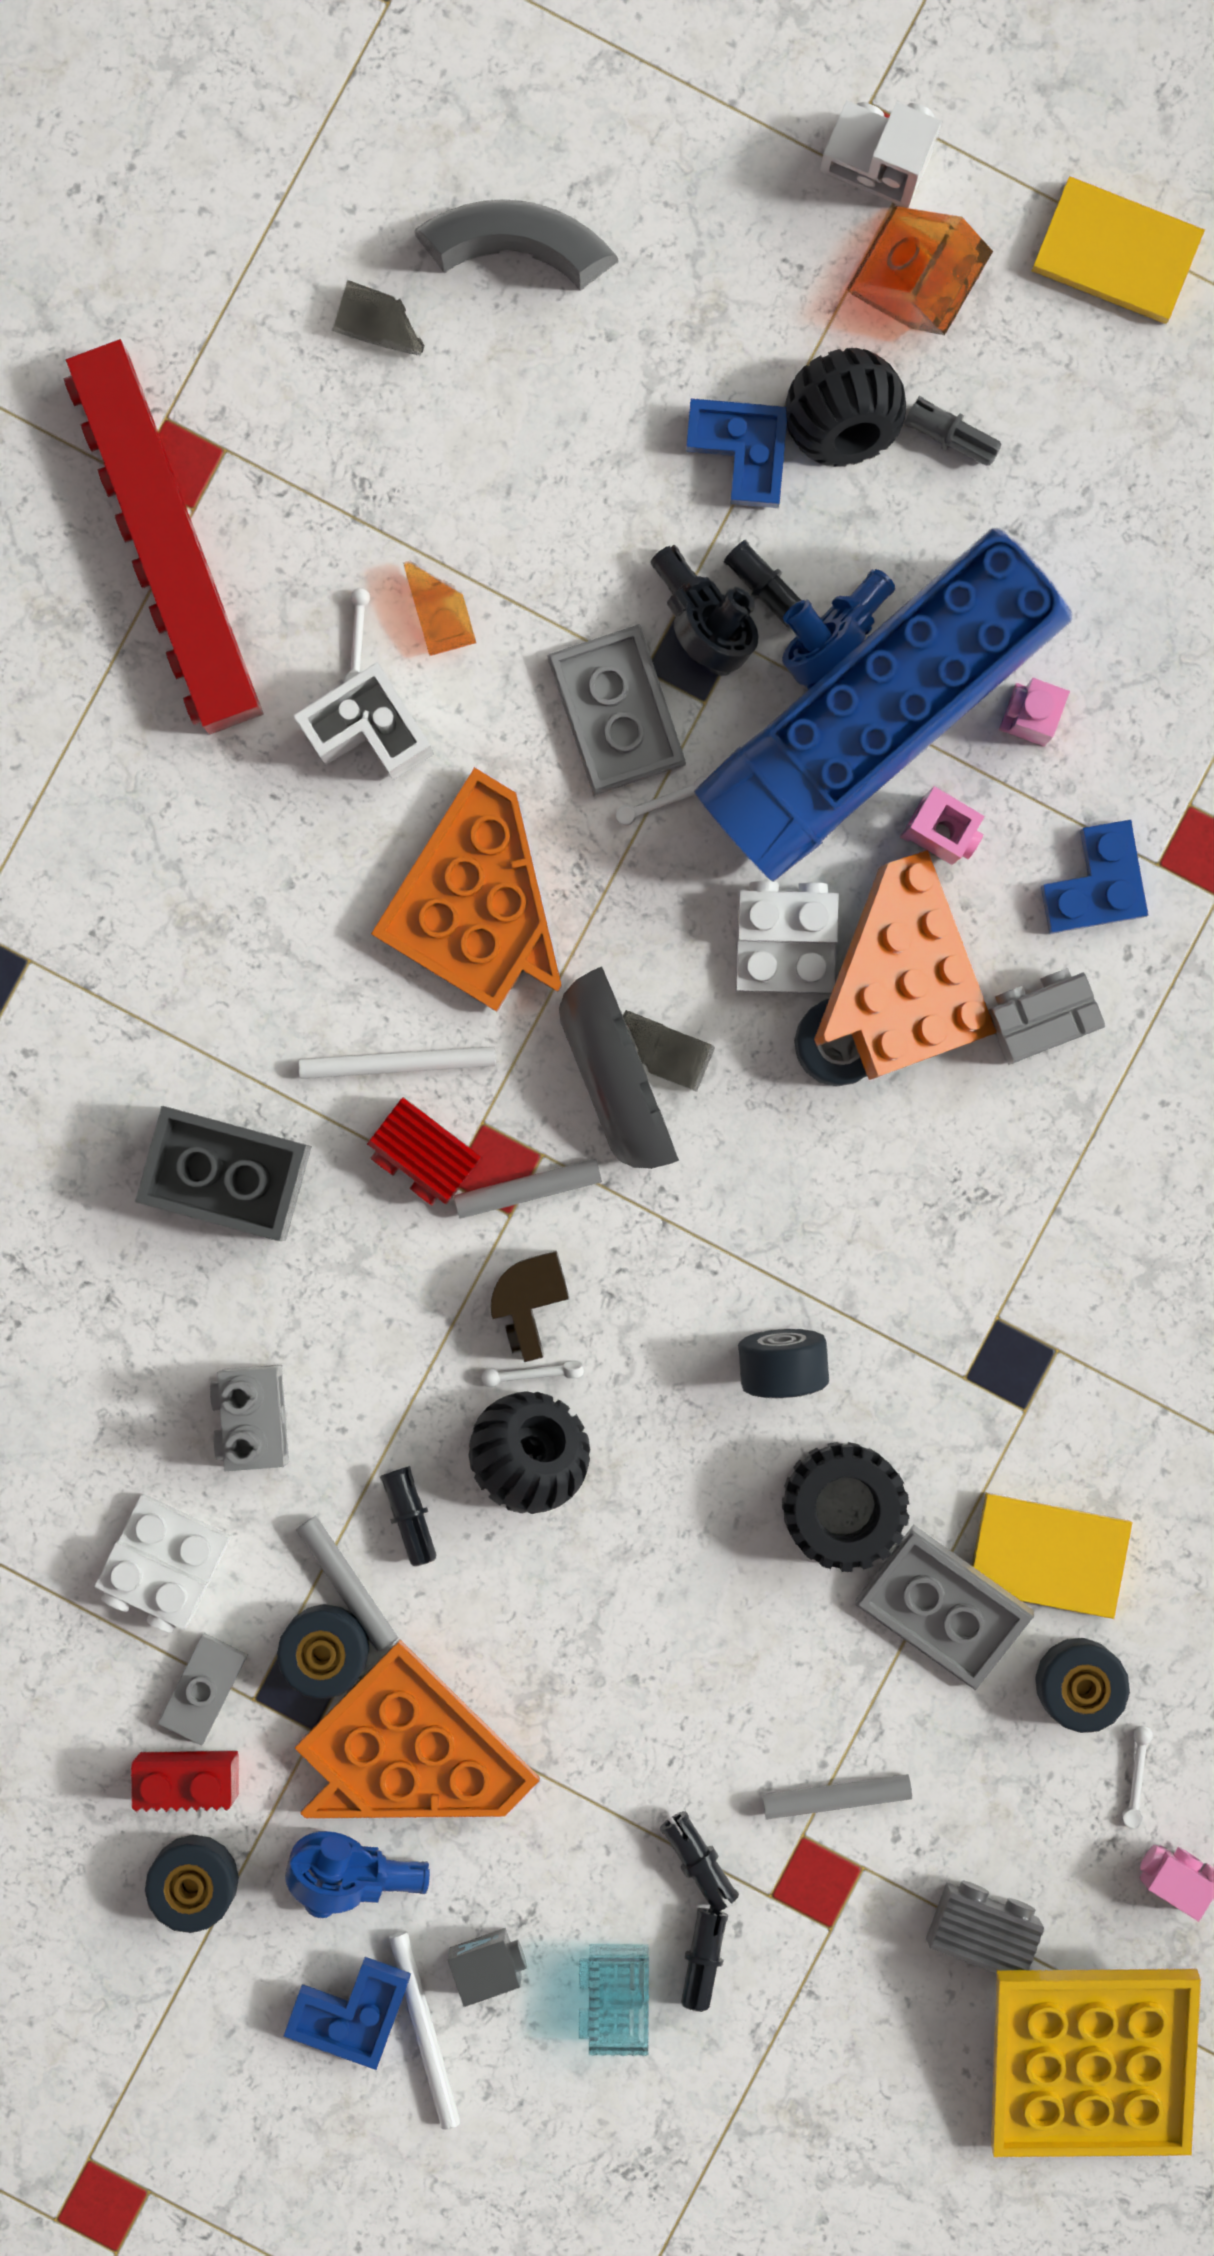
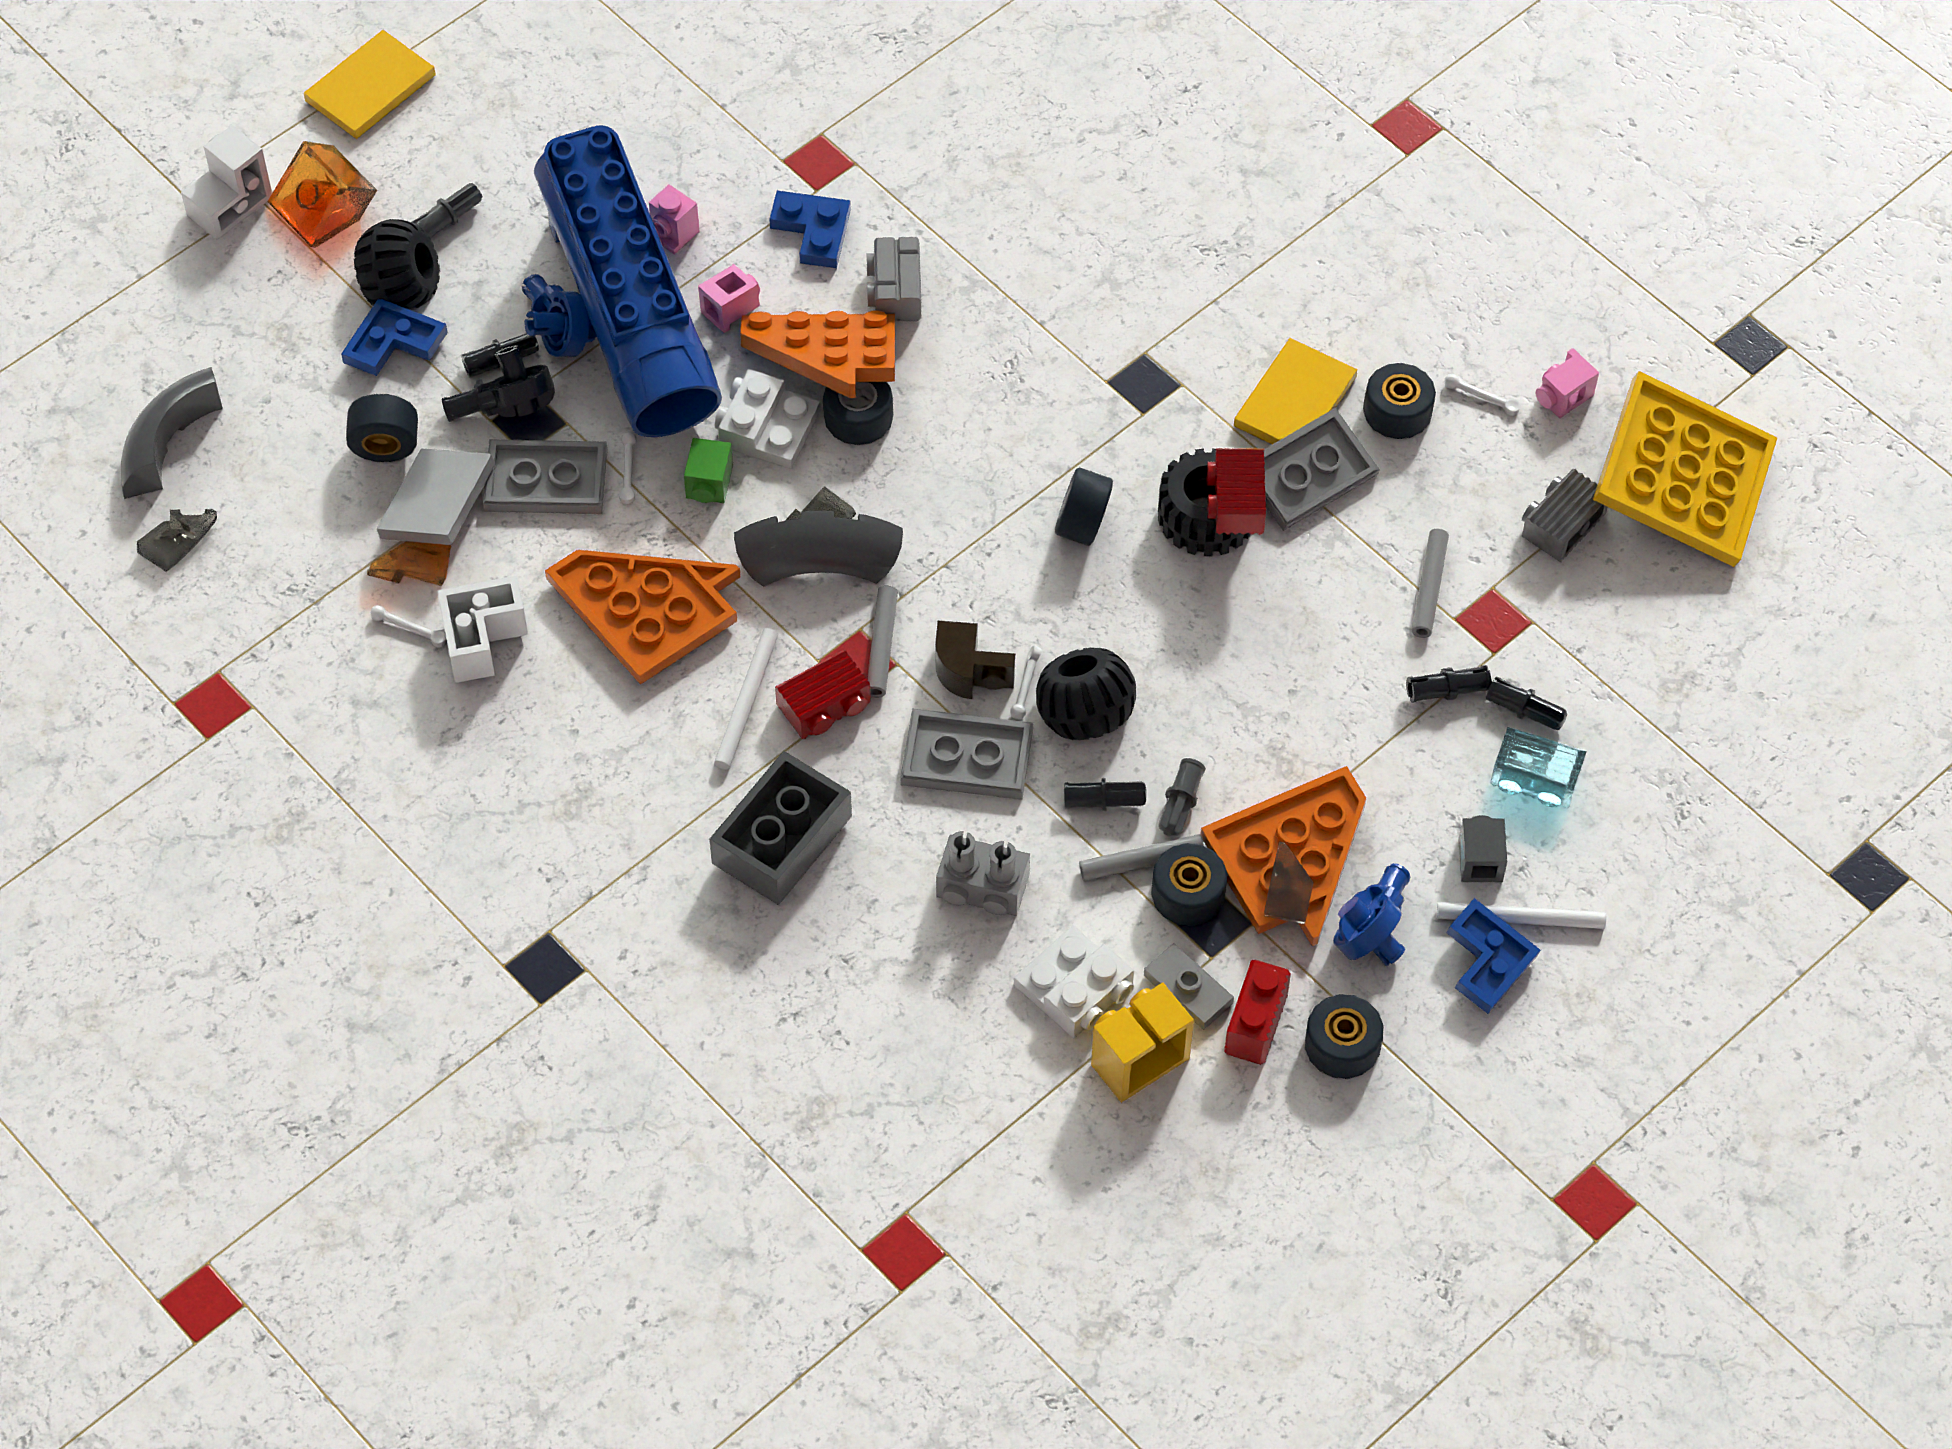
camera: 70 degrees left, 30 degrees down
red brick [63,339,264,735] -> none
none -> black wheel [346,394,418,462]
none -> light grey tile [377,448,495,545]
none -> bright green brick [684,438,733,503]
none -> light grey tile [901,708,1033,800]
none -> yellow piece [1091,982,1194,1103]
none -> dark grey axle [1158,758,1206,836]
none -> red brick [1207,448,1266,535]
none -> clear smoke slope [1264,842,1313,924]

